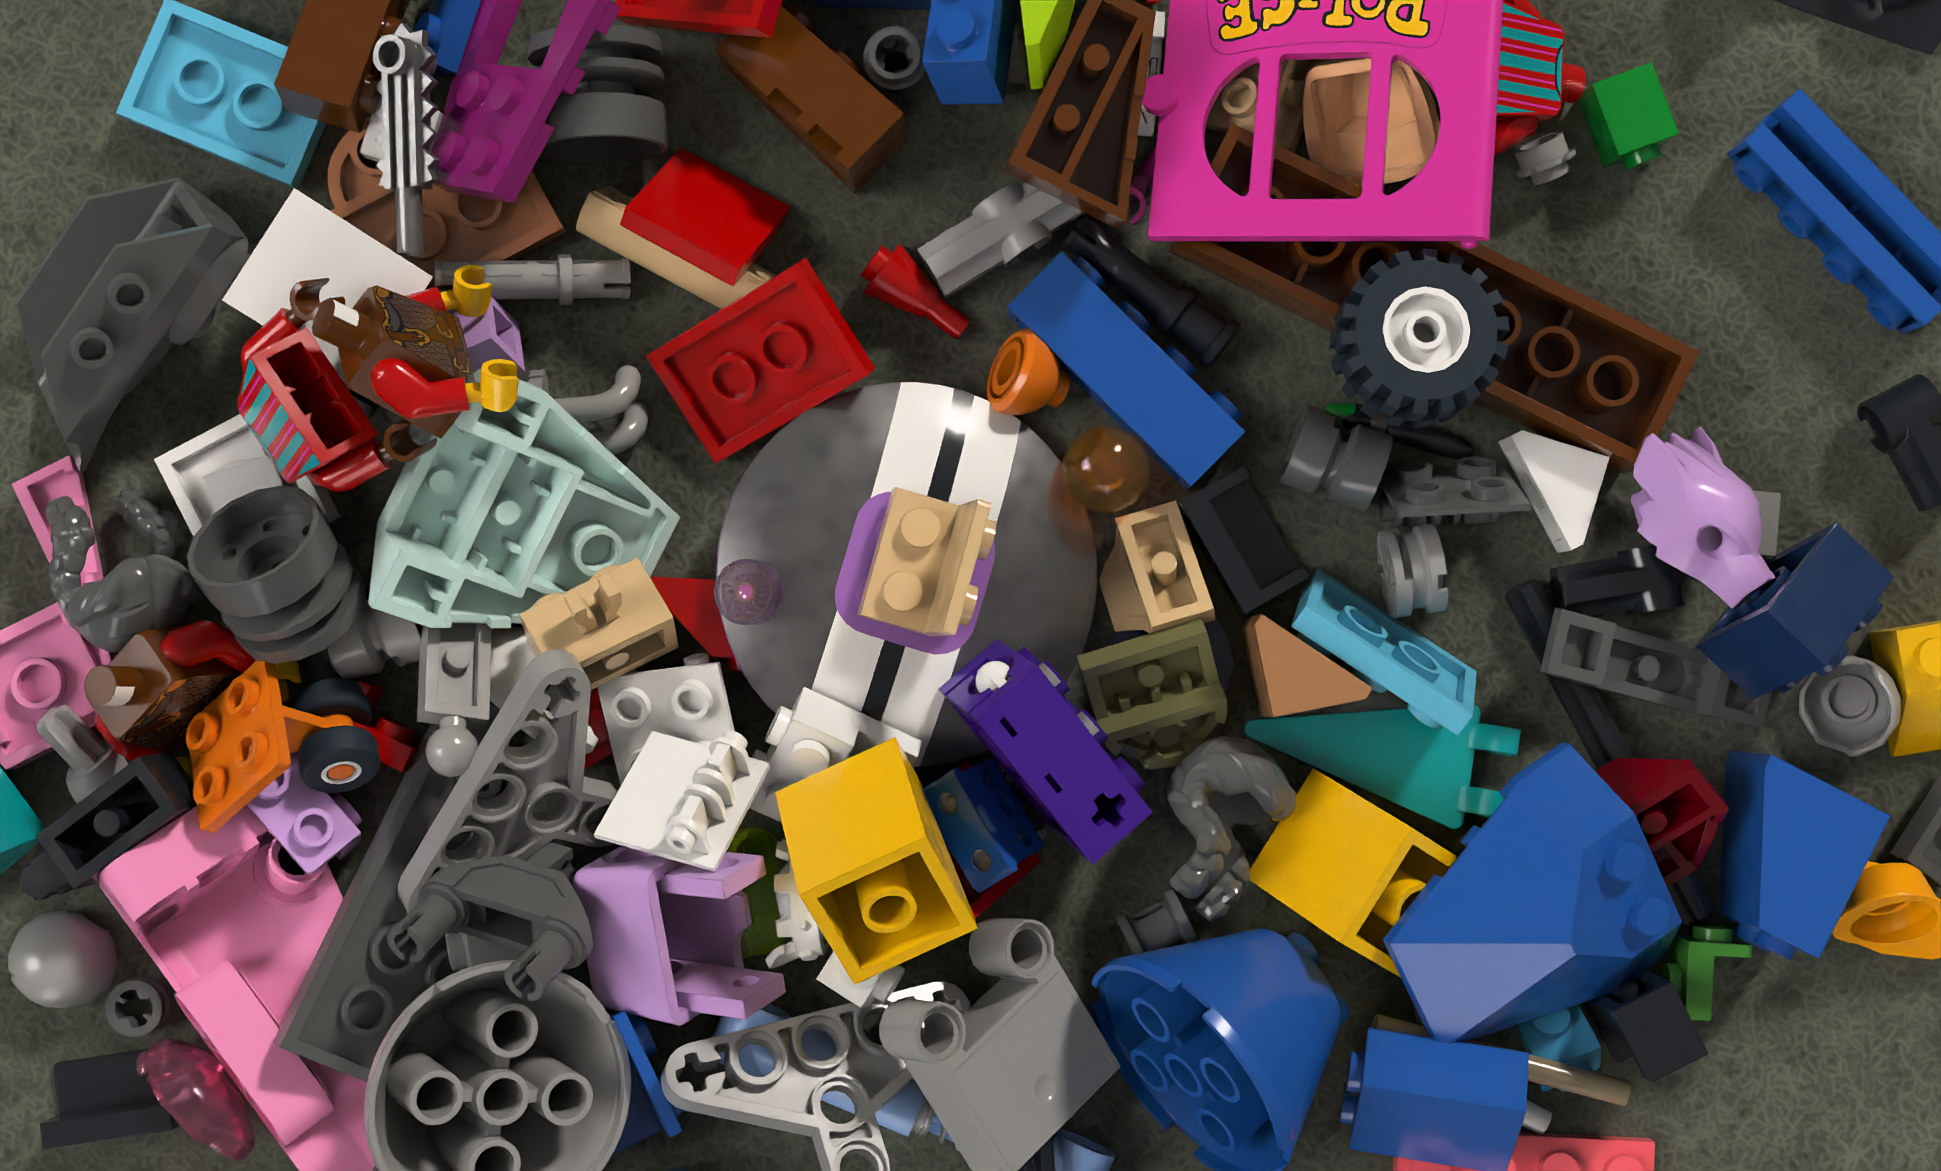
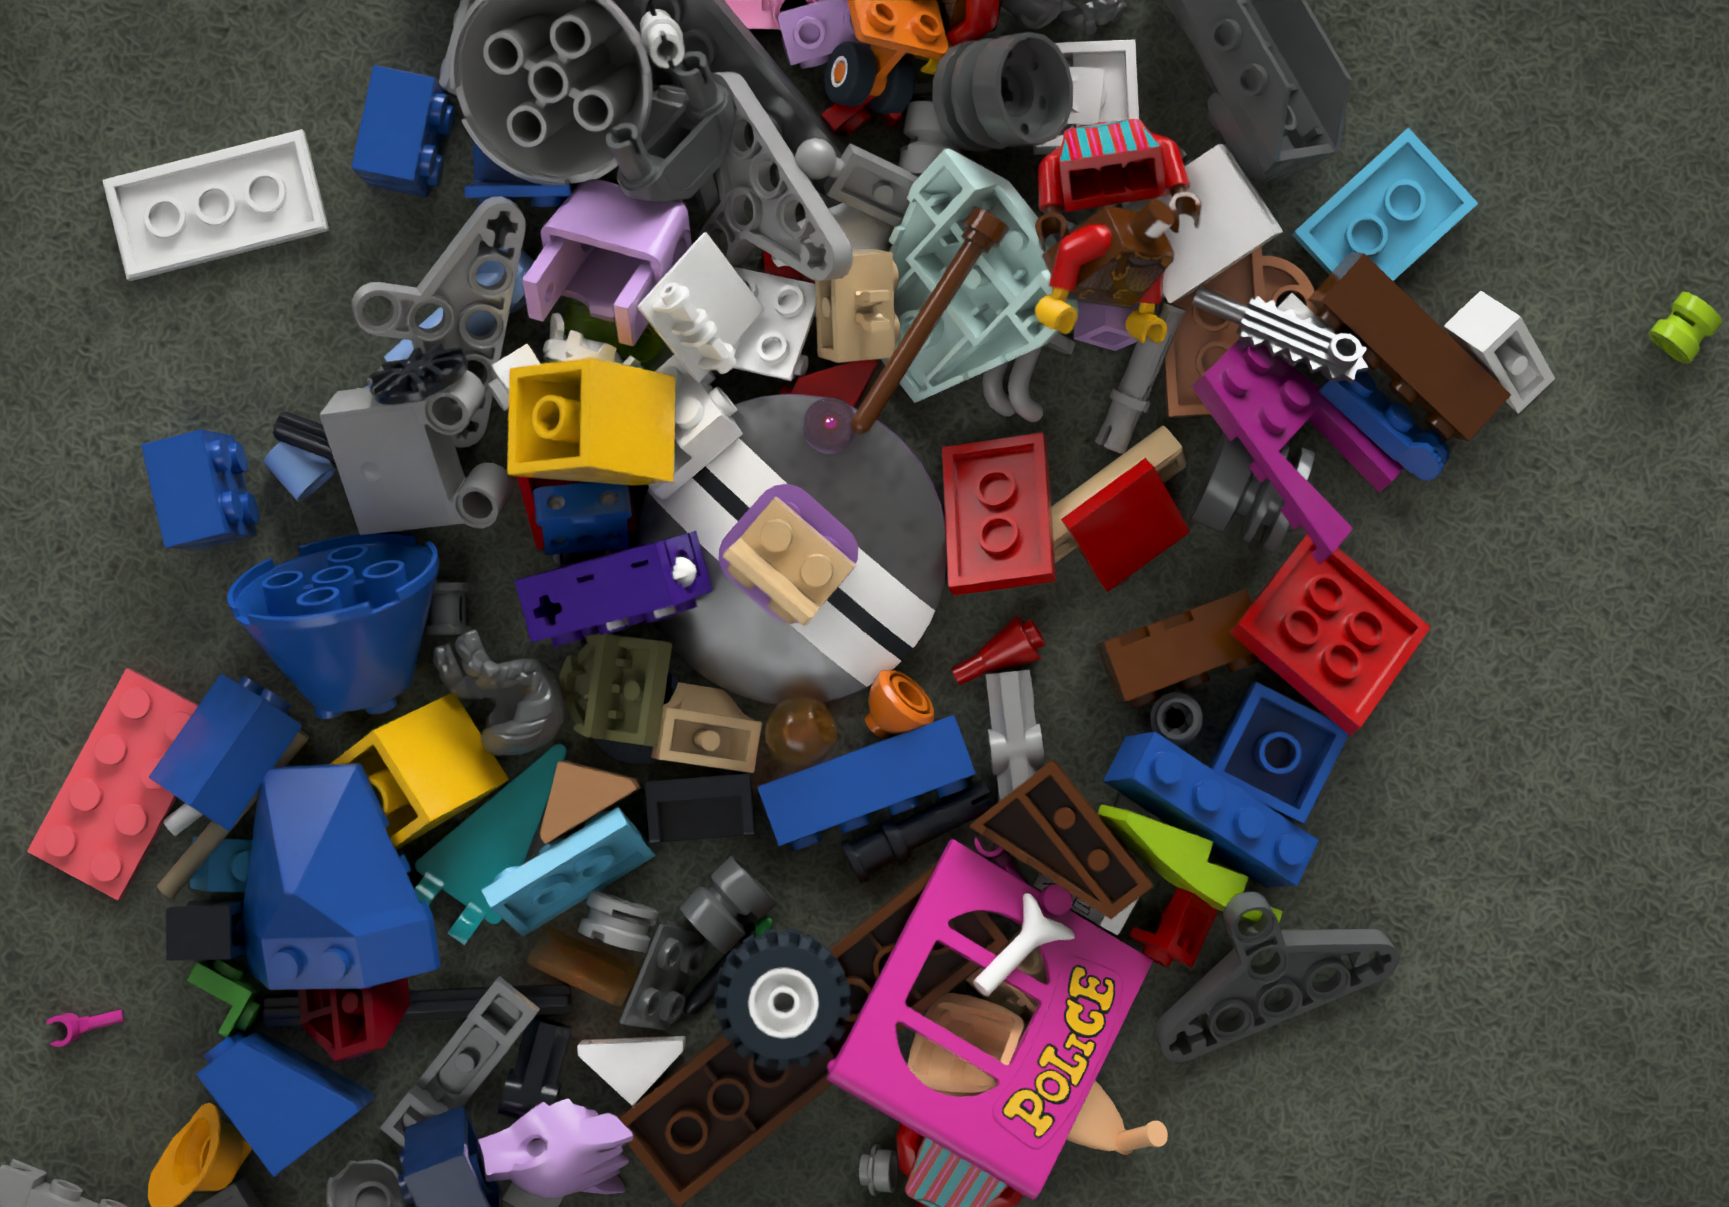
camera: 110 degrees right, 0 degrees up
none -> dark pink hand [46,1009,125,1047]
none -> black wheel [370,343,468,405]
none -> clear orange slope [527,925,639,1007]
none -> white pin [640,9,685,68]
none -> reddish brown piece [851,206,1009,434]
none -> white piece [973,893,1075,996]

